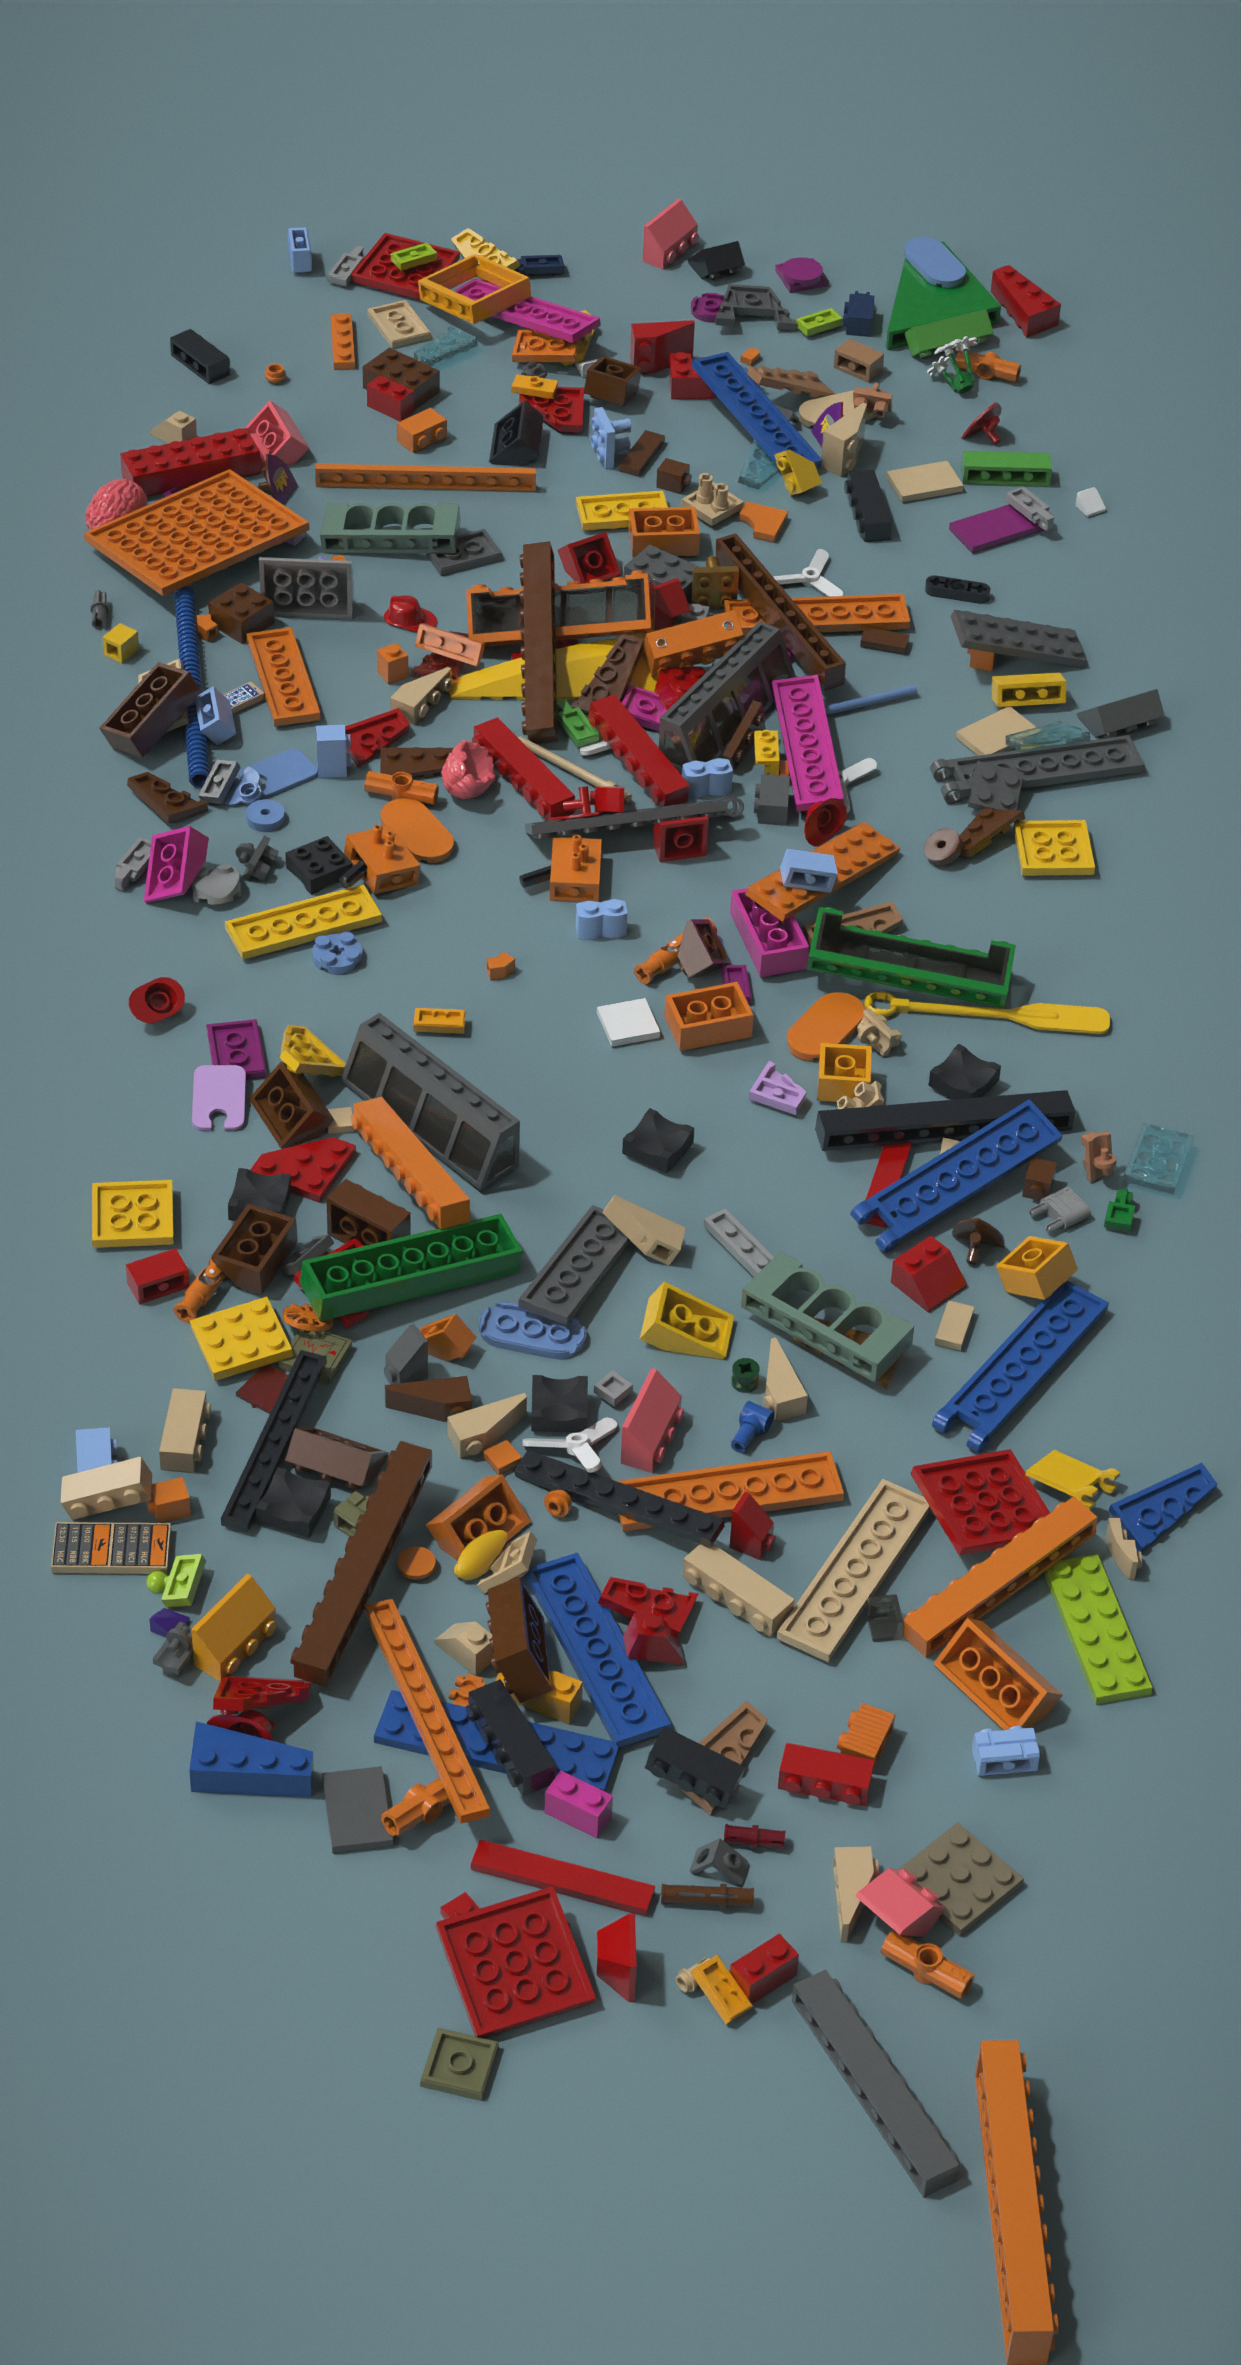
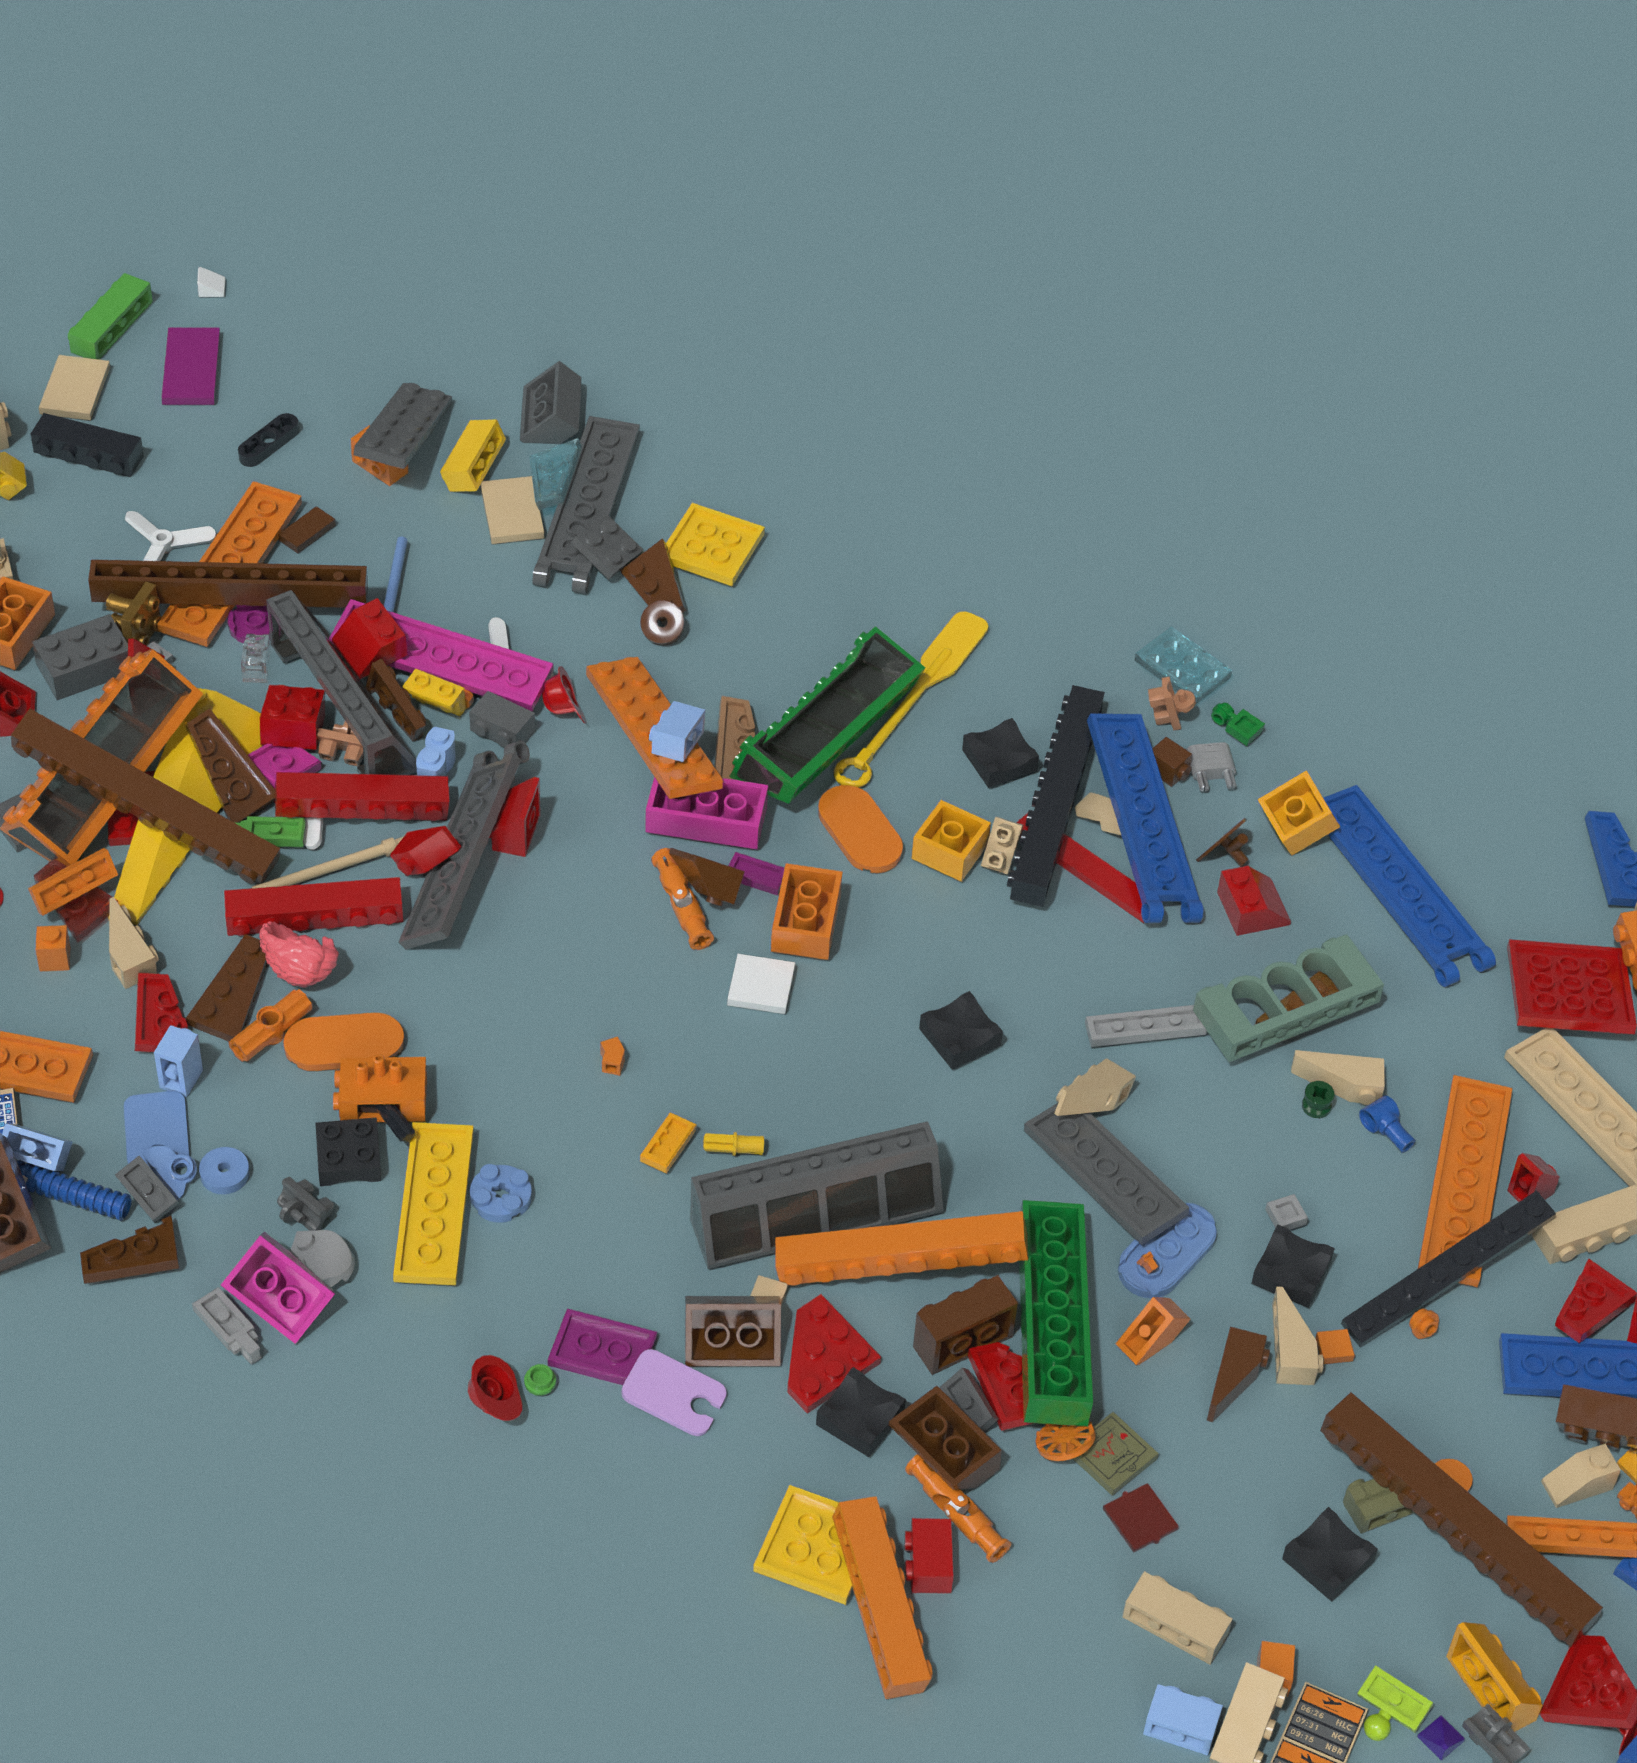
camera: 65 degrees left, 5 degrees up
yellow plate [189,1297,293,1381] -> none
black plate [221,1350,327,1532] -> none
yellow plate [280,1025,346,1077] -> none
reddish brown slope [285,1427,389,1490] -> none
dark grey slope [384,1324,428,1384] -> none
orange slope [426,1474,531,1561] -> none
yellow arm [454,1530,508,1580] -> none
tan wing [477,1531,537,1594] -> none
orange piece [519,835,602,902] -> none
white piece [523,1418,617,1473] -> none
red shield [548,786,607,821] -> none
light blue brick [575,899,627,940] -> none
coral slope [621,1368,685,1473] -> none
yellow slope [640,1282,734,1360] -> none
orange piece [643,610,743,677] -> none
orange tile [739,501,788,542] -> none
lavender wing [749,1061,807,1115] -> none
tan hips [856,1009,902,1056] -> none
tan tile [934,1300,974,1351] -> none
red shield [961,402,1002,445] -> none
light grey hinge [1004,486,1054,531] -> none
yellow flag [1025,1450,1120,1510] -> none
none -> red slope [332,598,408,679]
none -> bright green plate [524,1364,556,1396]
none -> yellow axle [703,1132,764,1156]
none -> orange brick [832,1496,933,1699]
none -> orange piece [1136,1251,1158,1275]

